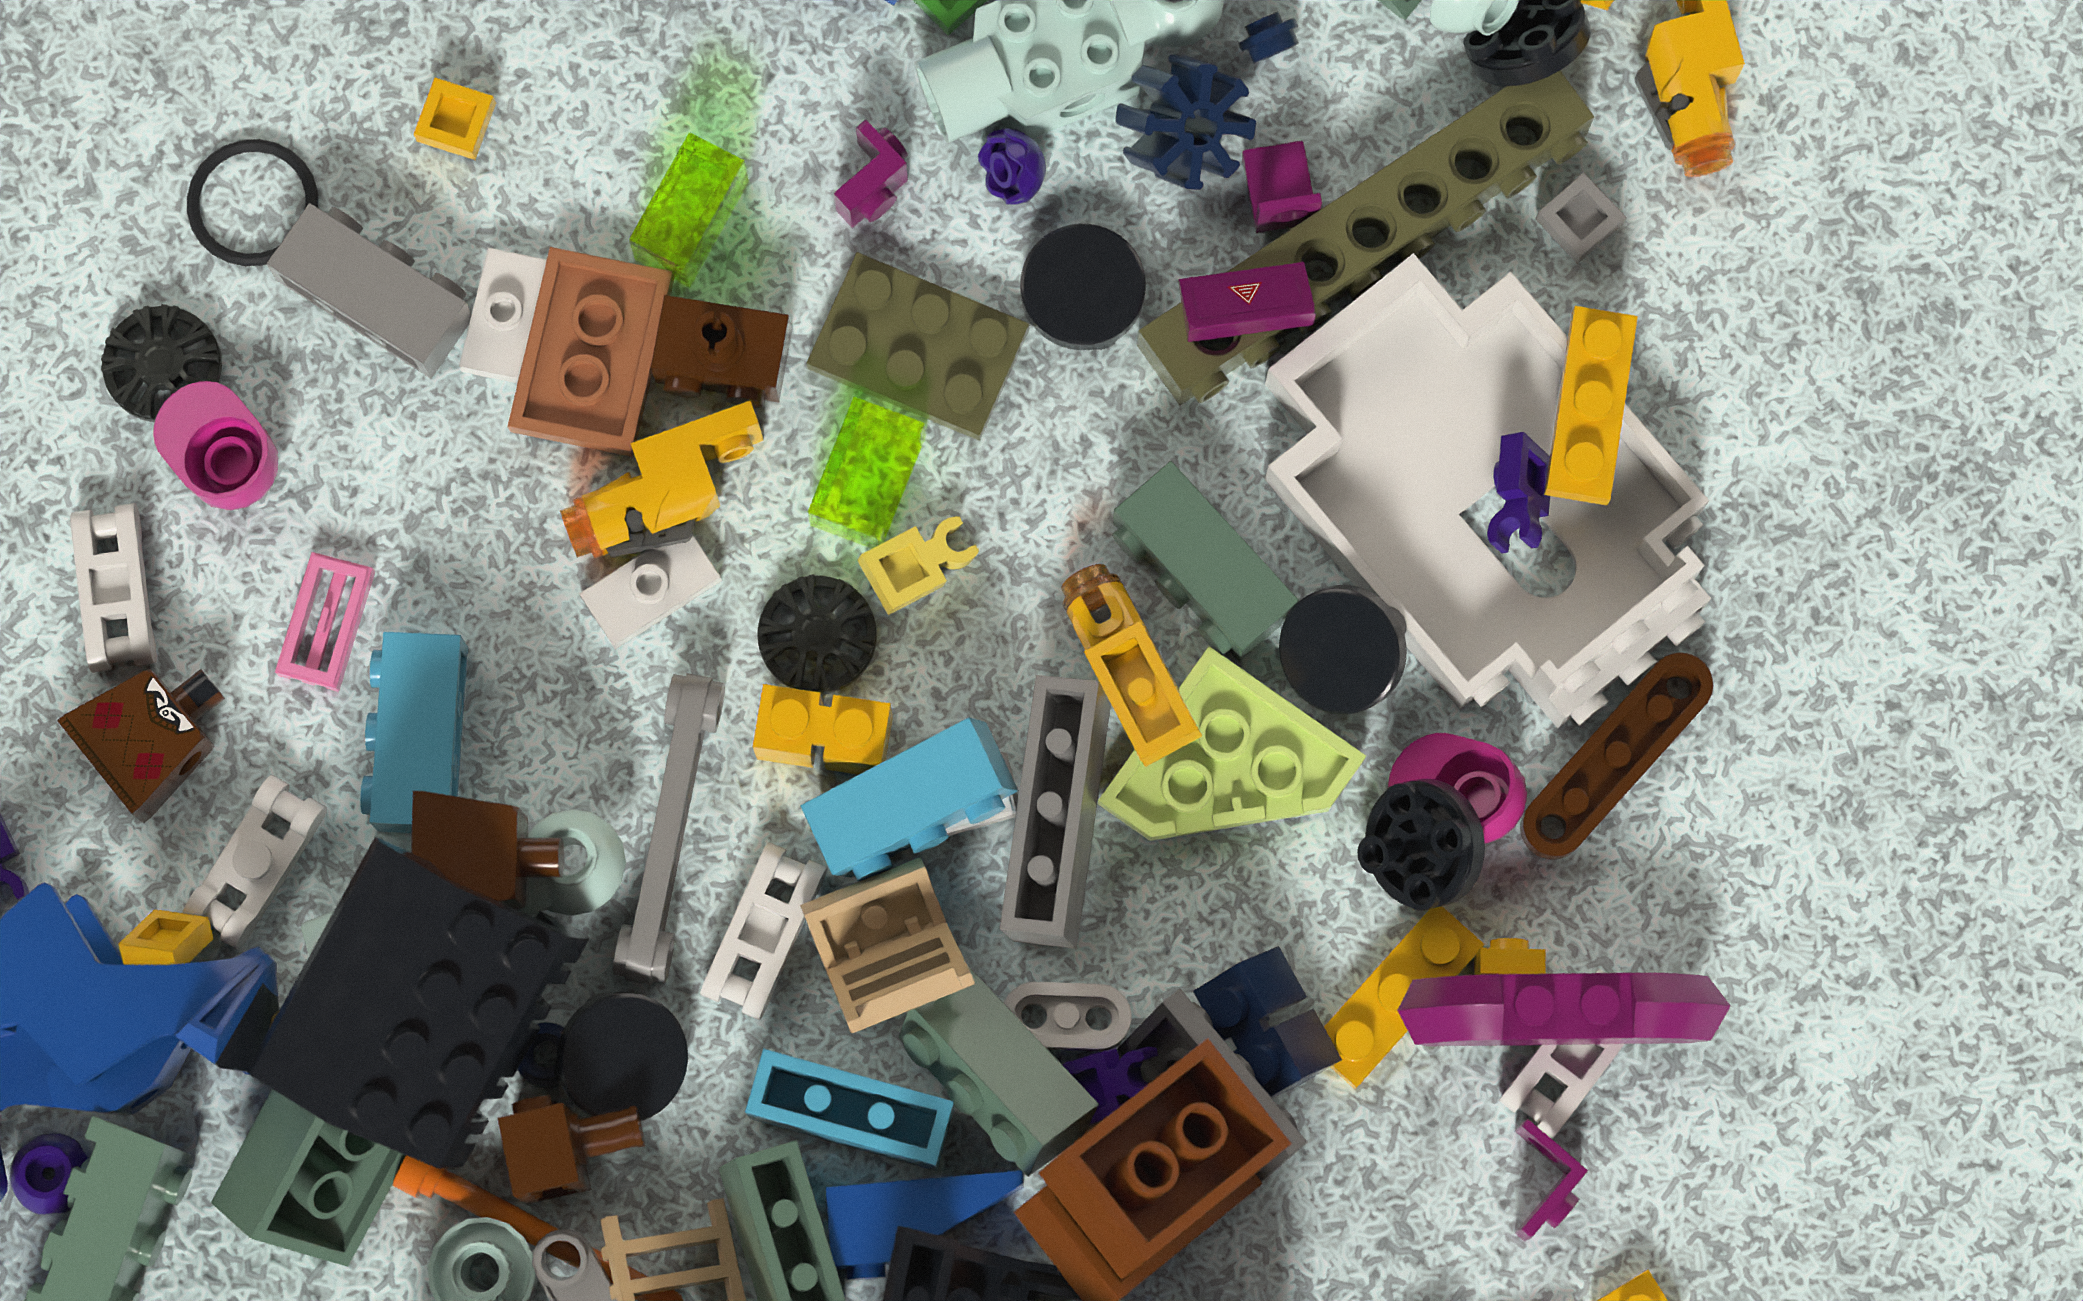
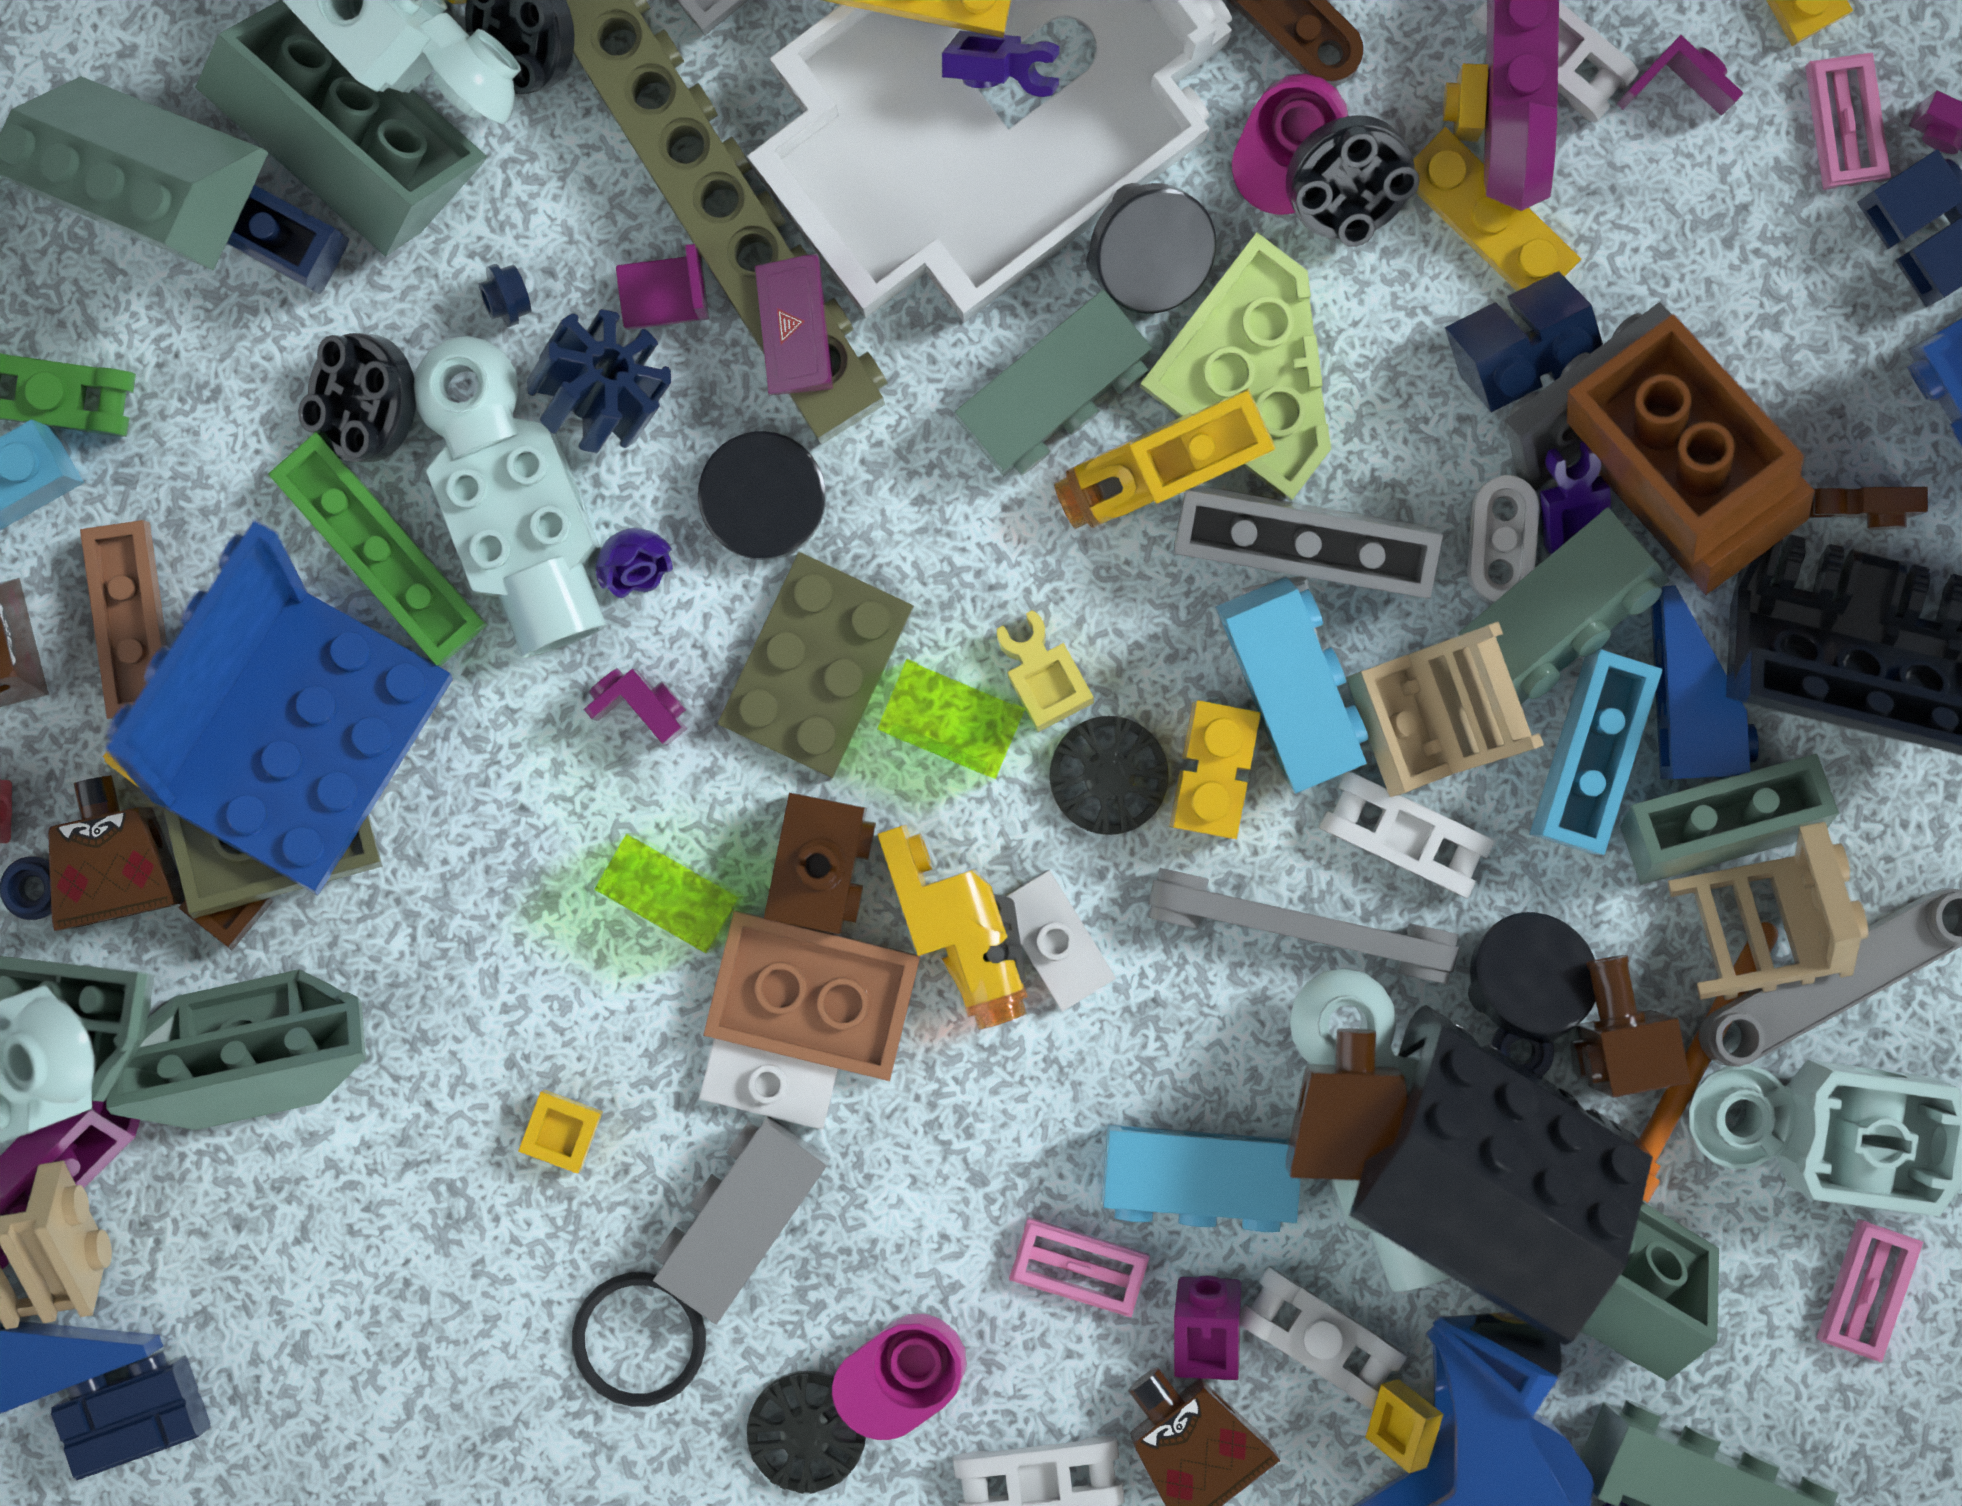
camera: 85 degrees left, 10 degrees up
none -> magenta bracket [1174,1275,1241,1380]

